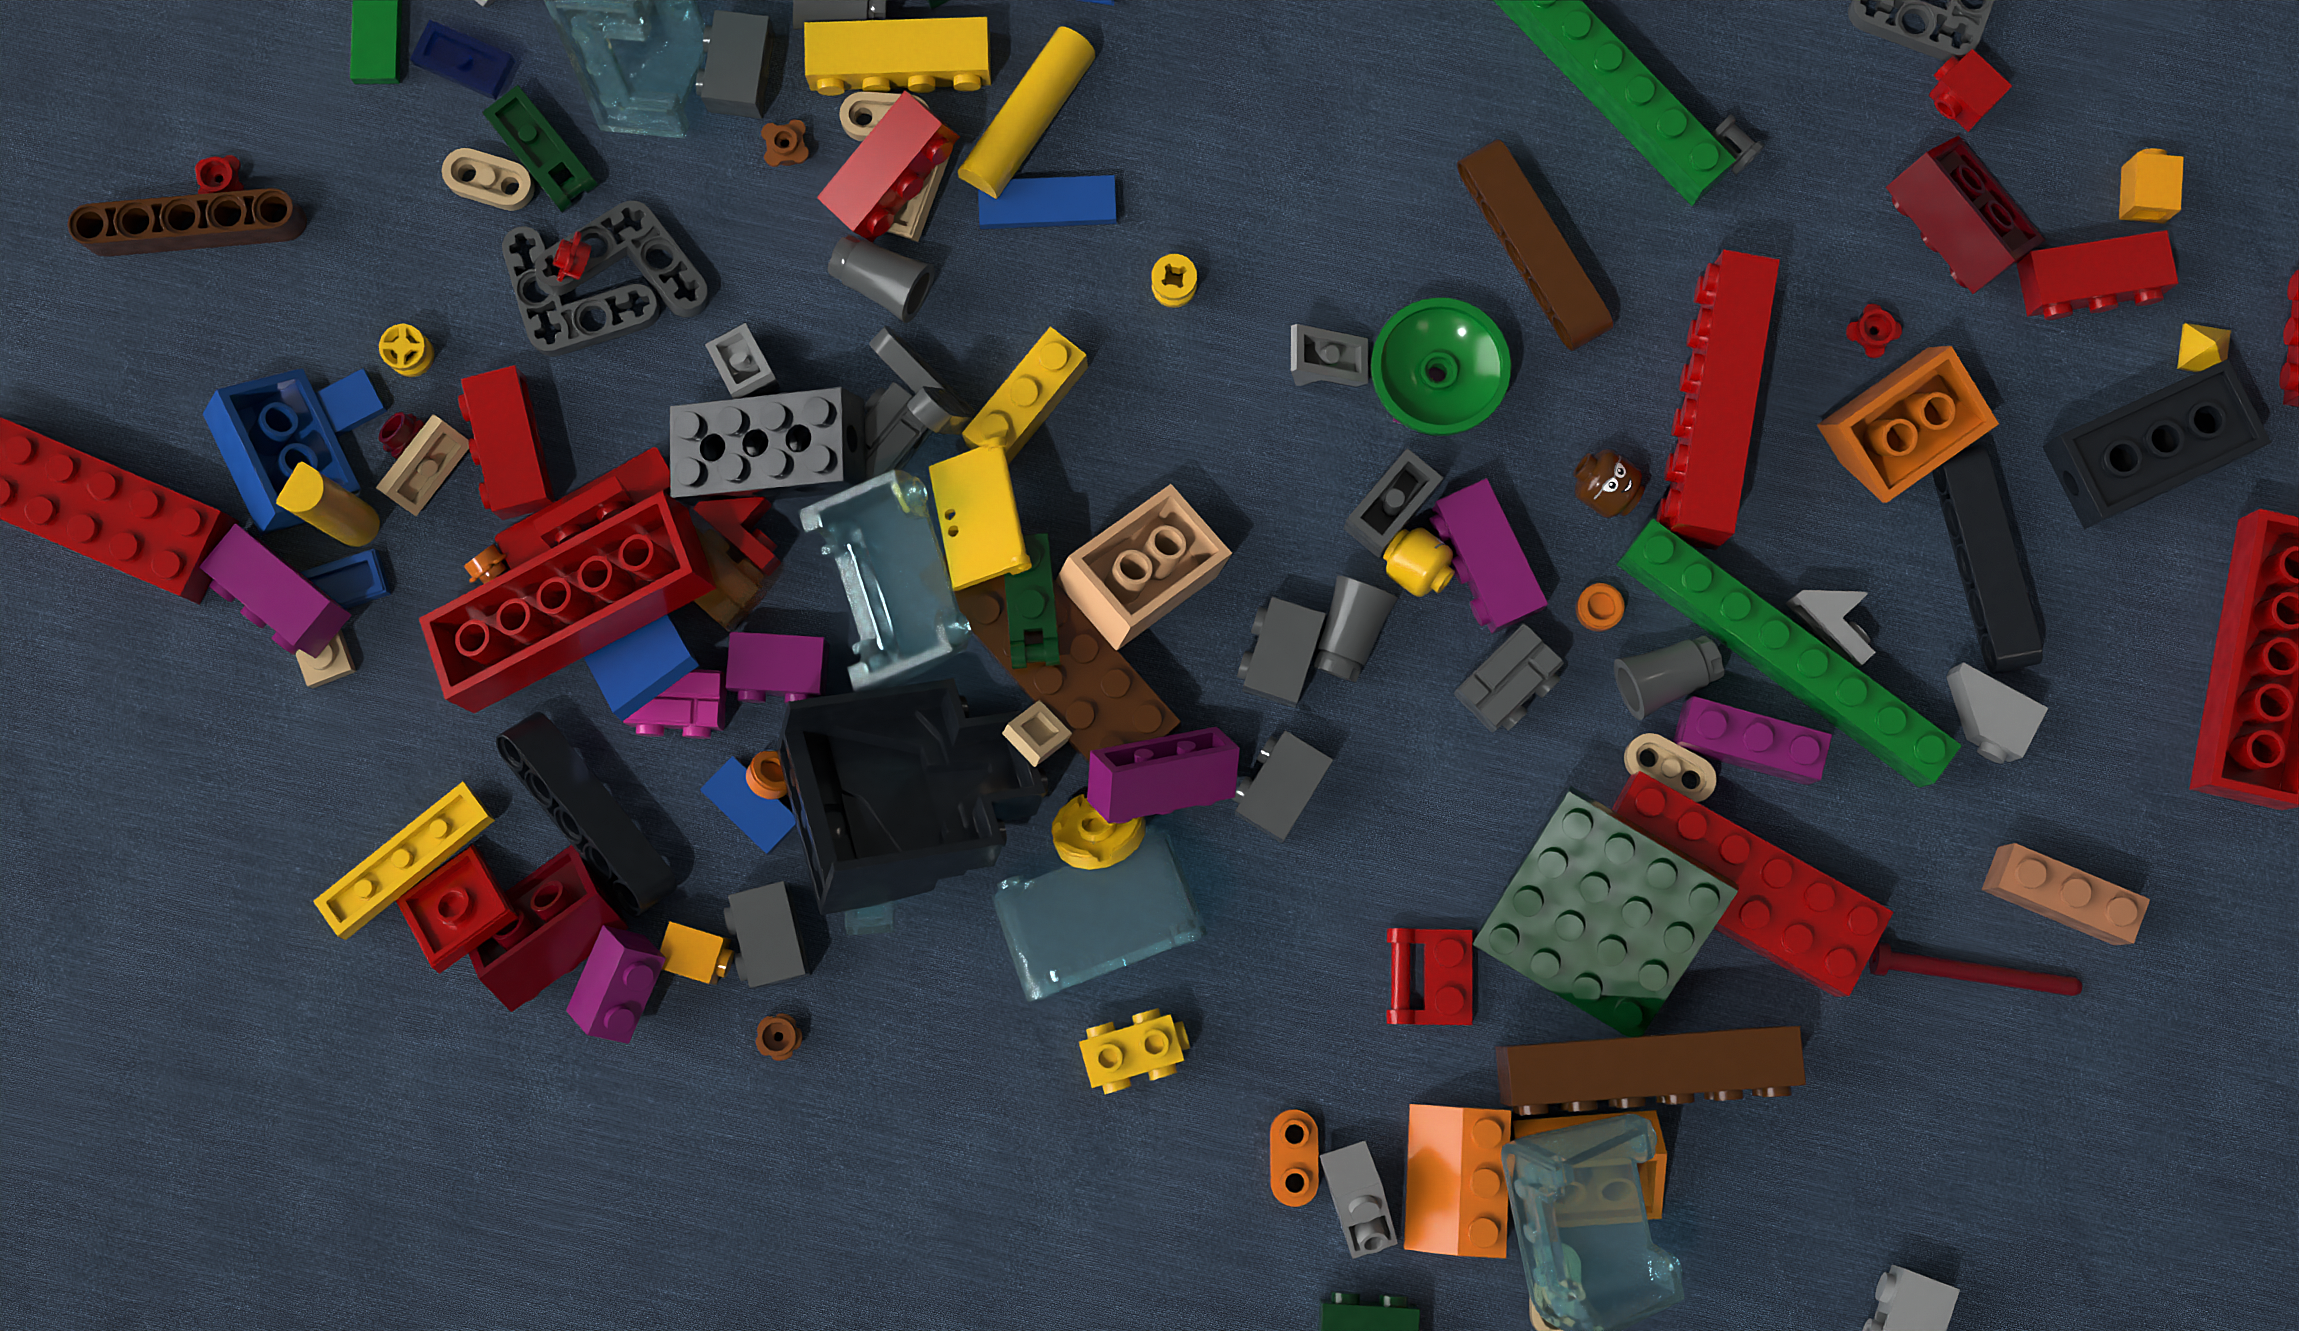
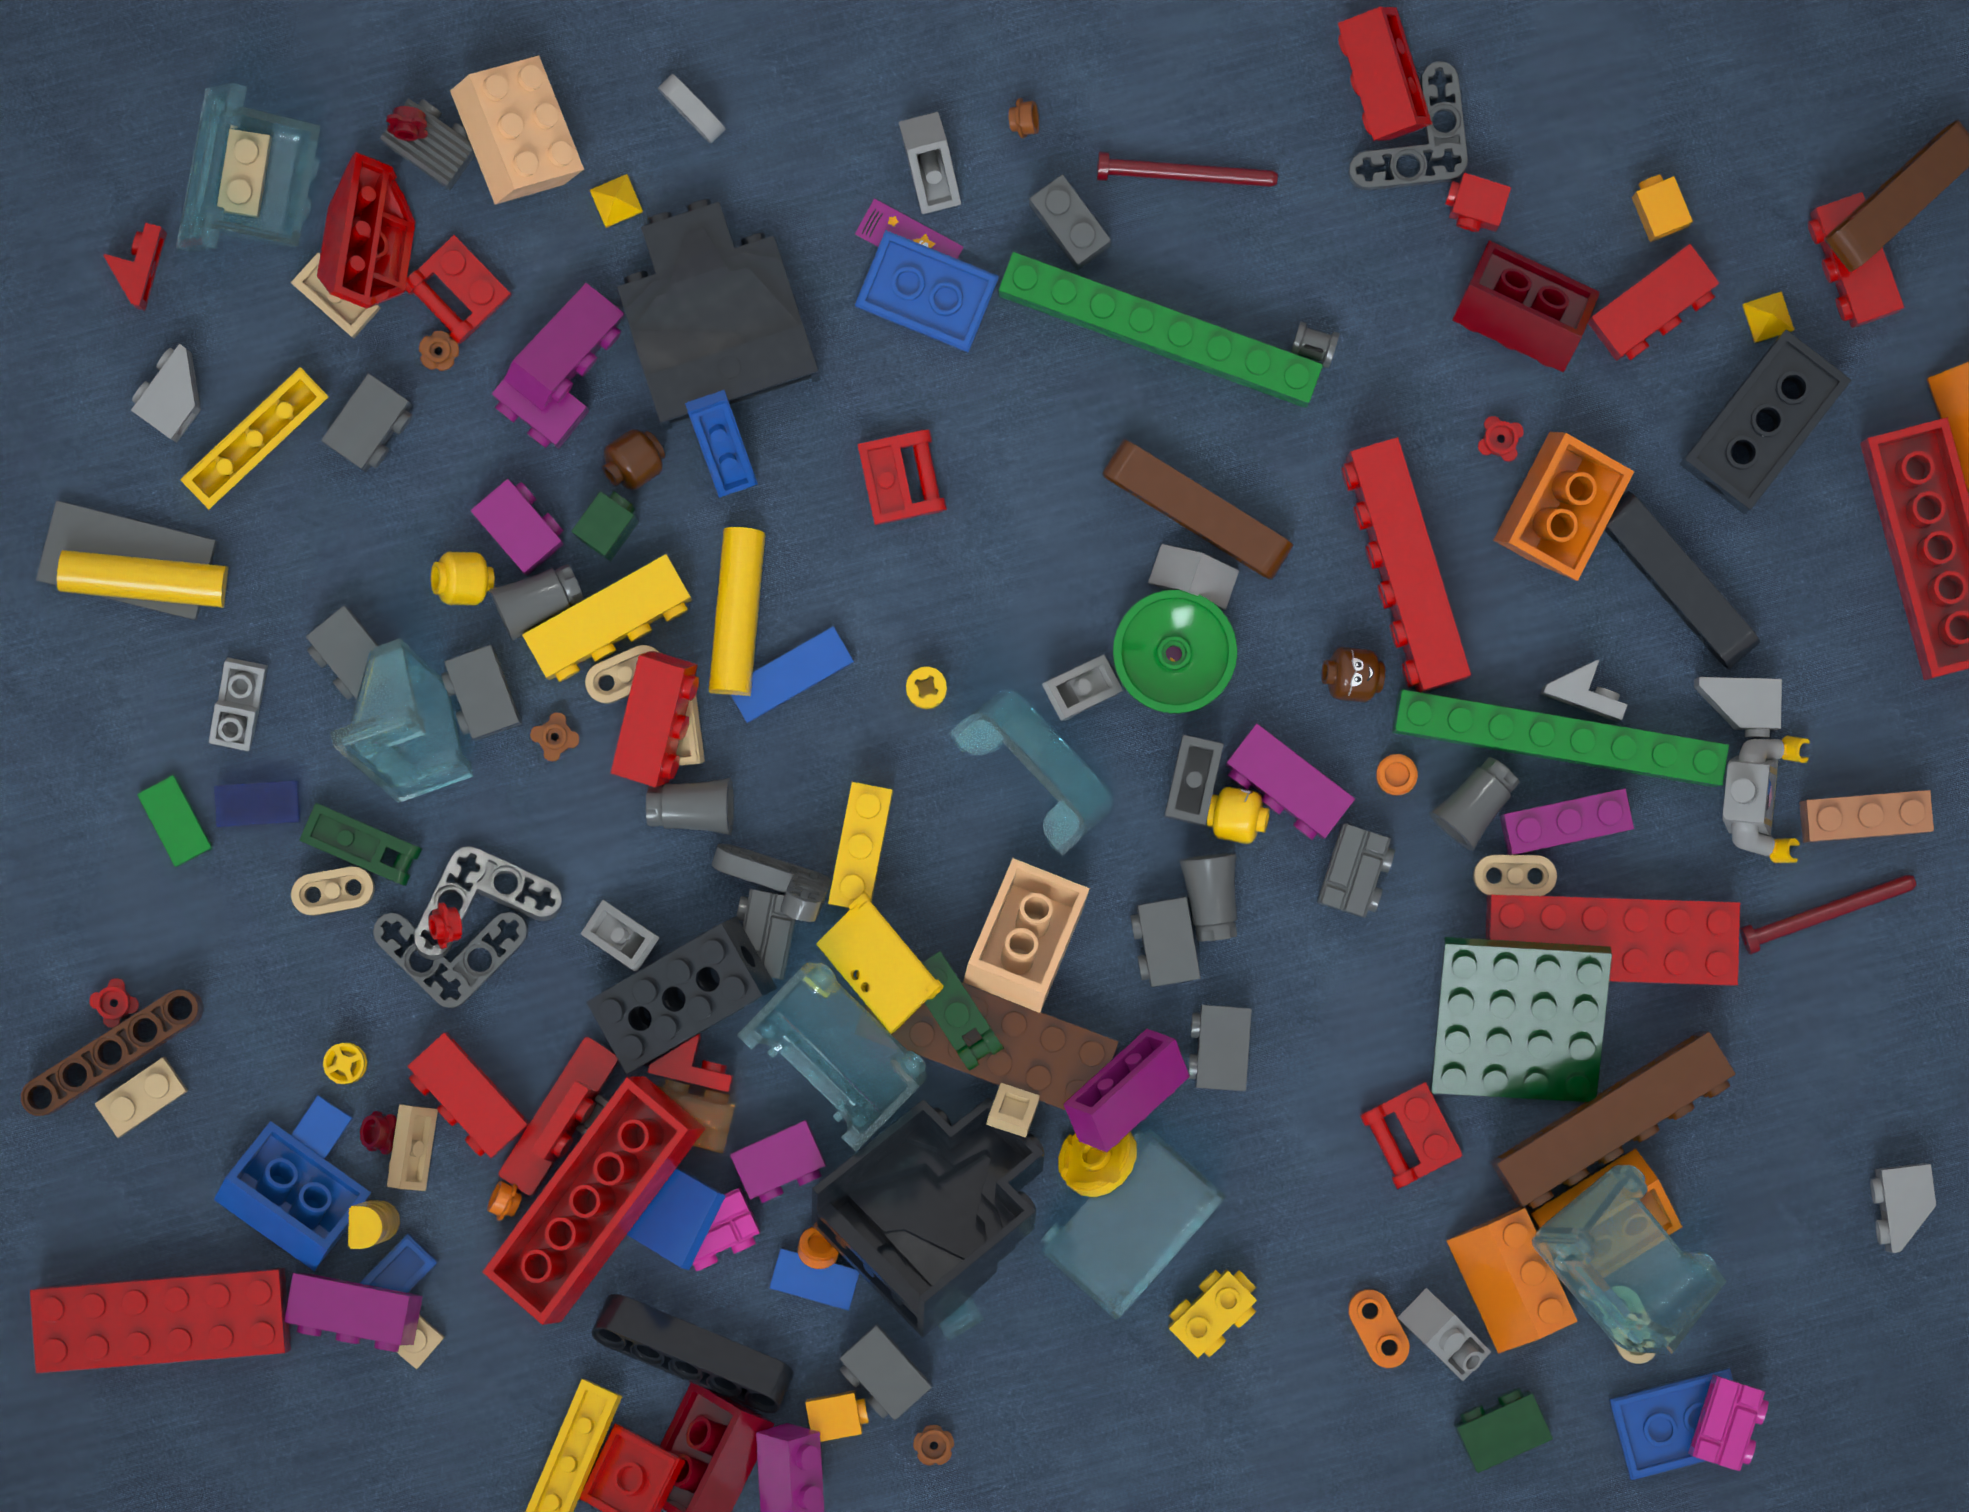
camera: 30 degrees left, 5 degrees up
none -> tan plate [95,1057,188,1138]
none -> red plate [857,430,947,526]
none -> clear light blue windscreen [949,690,1113,858]
none -> light grey slope [1148,544,1239,610]
none -> light grey torso [1723,736,1810,863]

